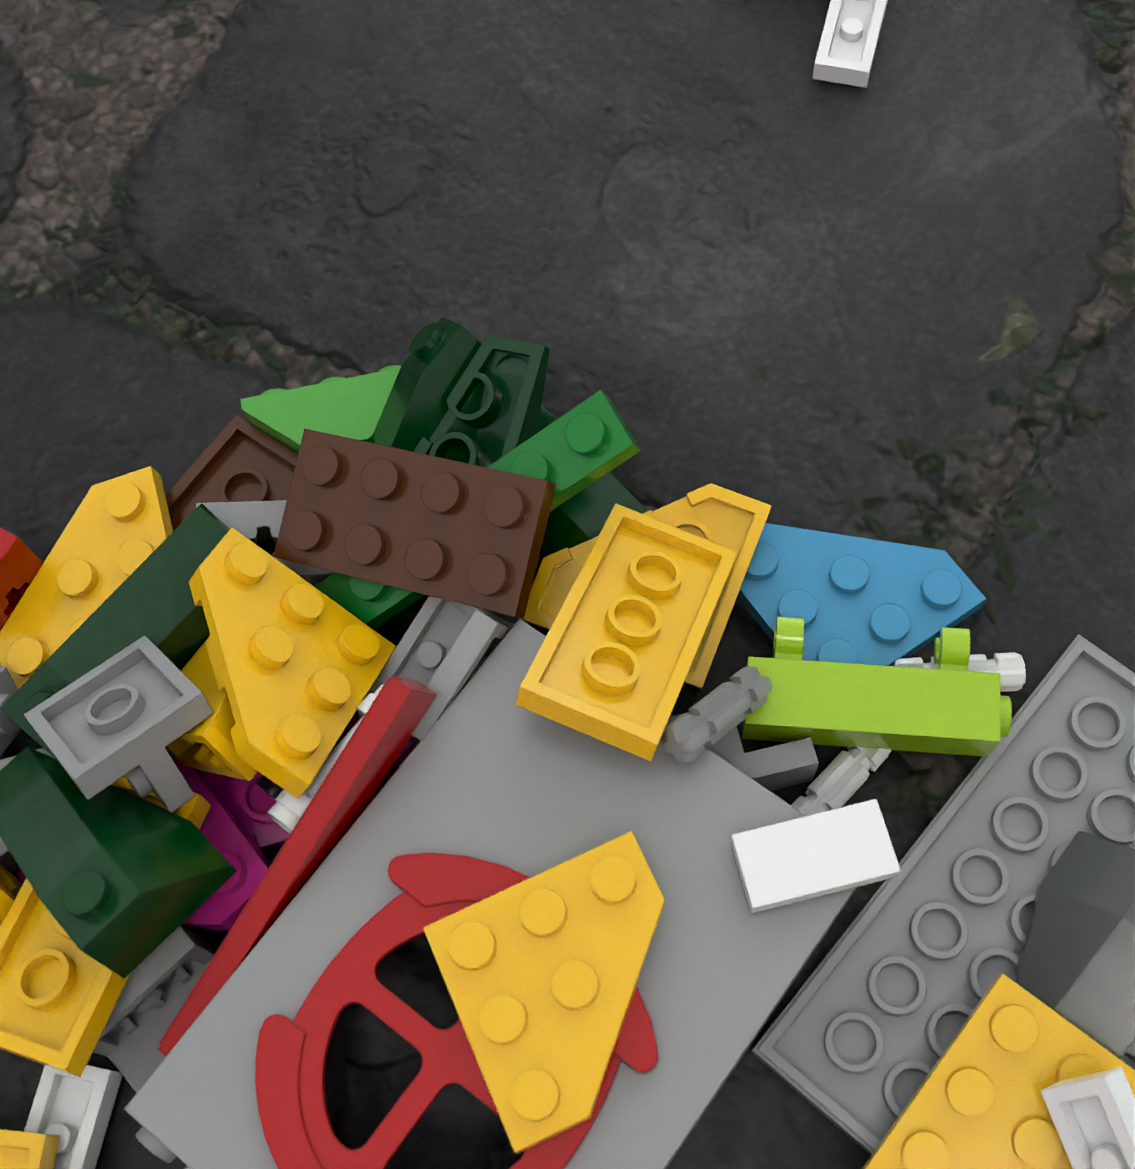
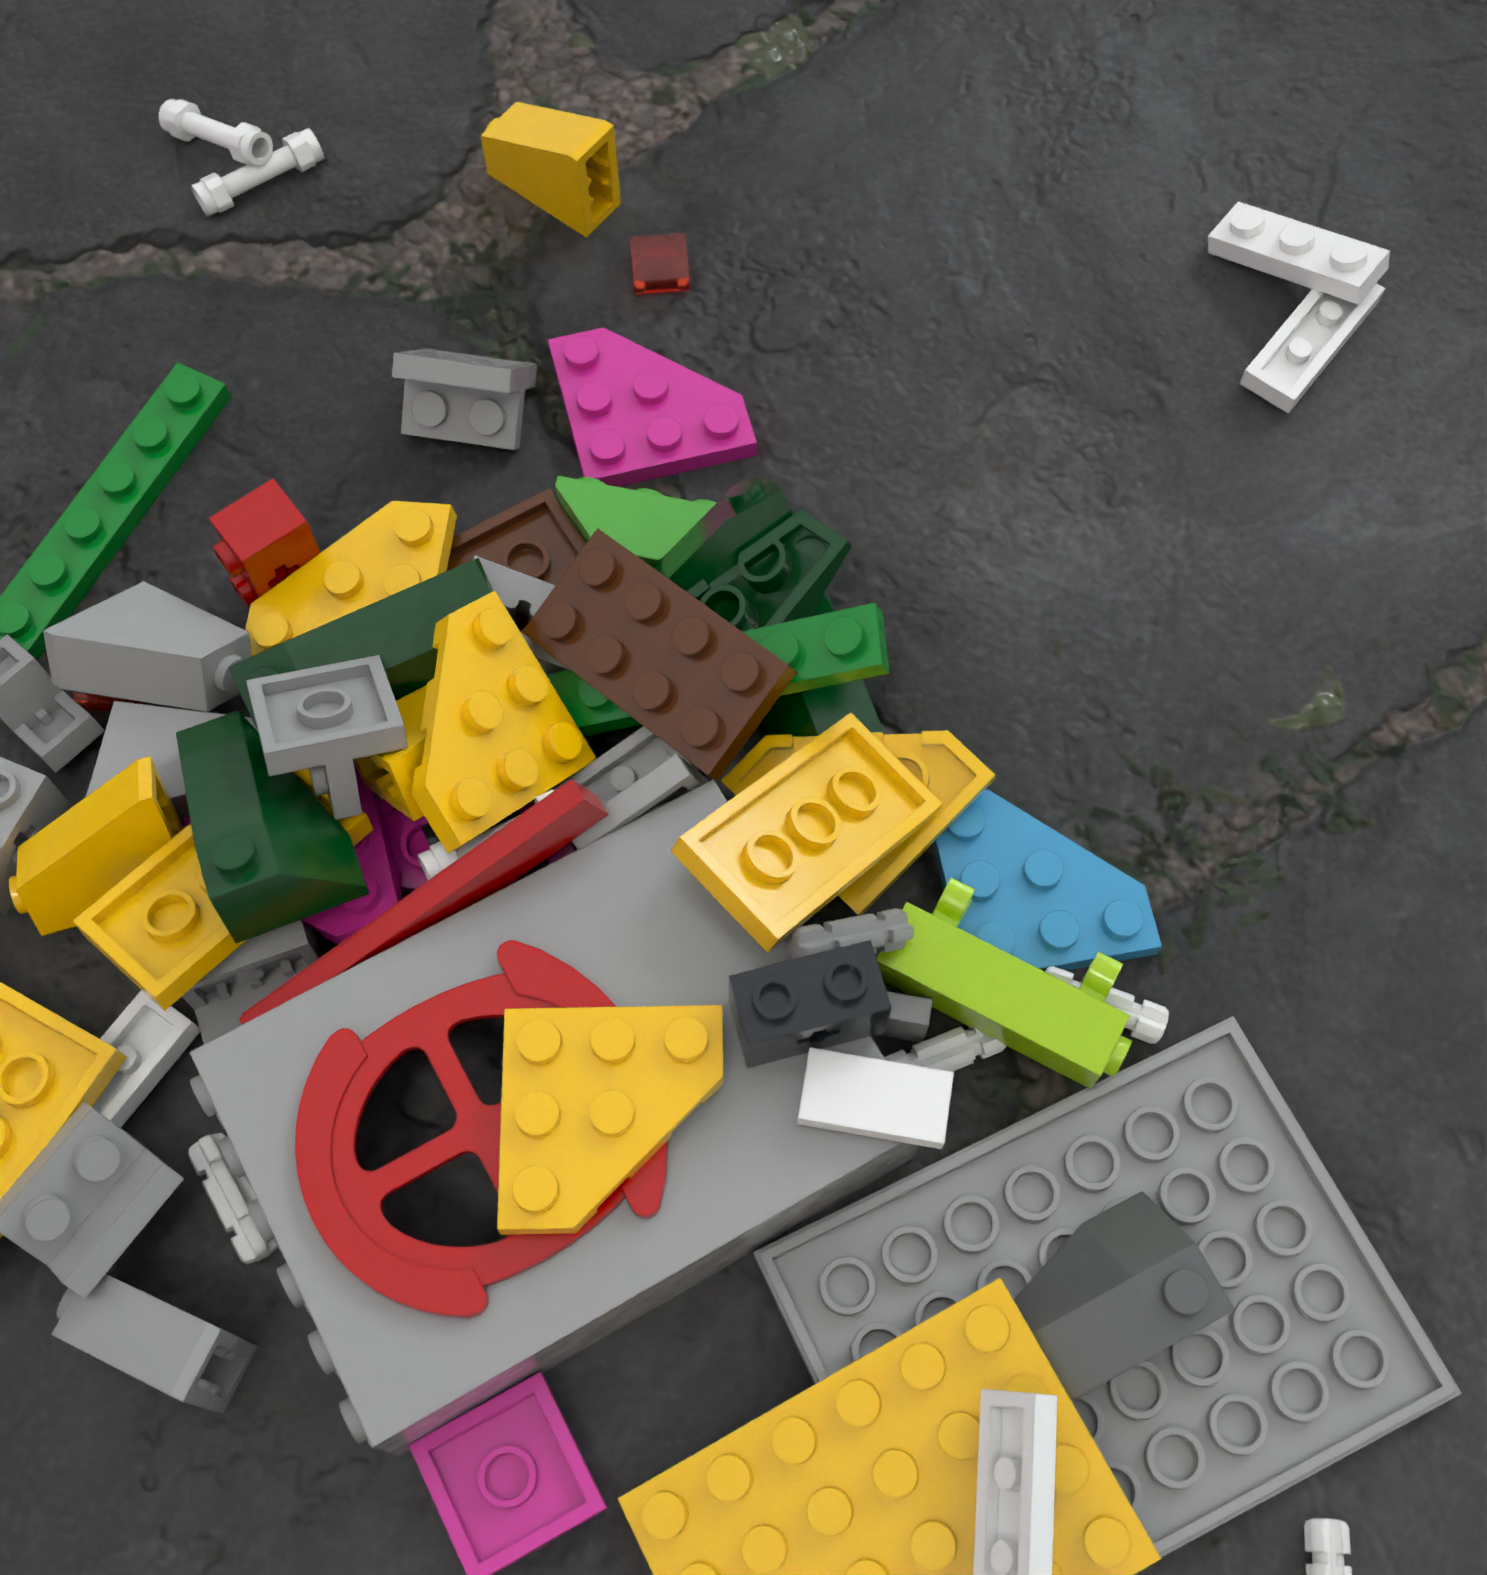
camera: 15 degrees right, 0 degrees up
none -> light grey bracket [392,348,537,450]
none -> yellow slope [480,102,621,238]
none -> dark pink plate [548,327,757,487]
none -> clear red tile [630,233,690,294]
none -> black brick [729,940,892,1068]

